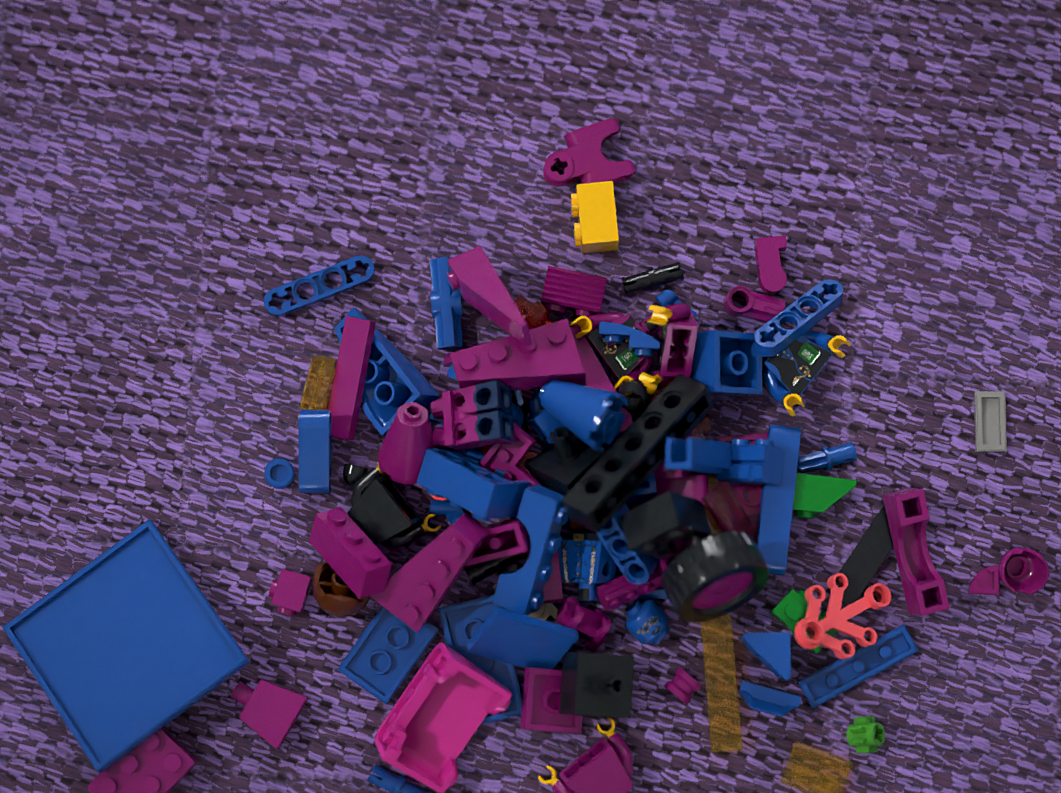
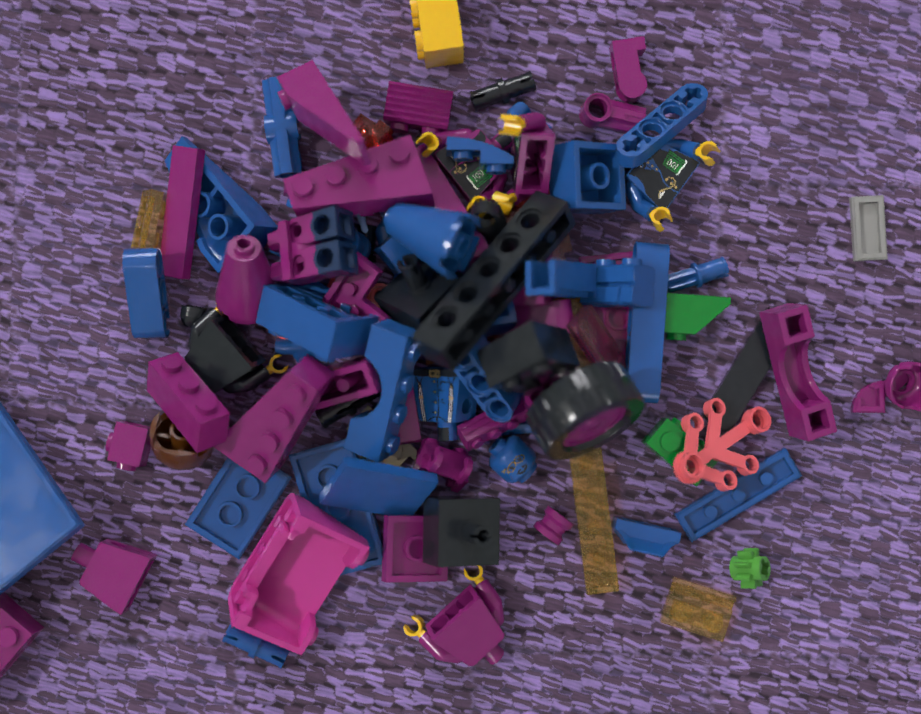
camera: 10 degrees left, 5 degrees up
blue beam [264,255,375,316] -> none
blue tile [264,458,295,489] -> none
blue slope [738,632,791,681] -> none

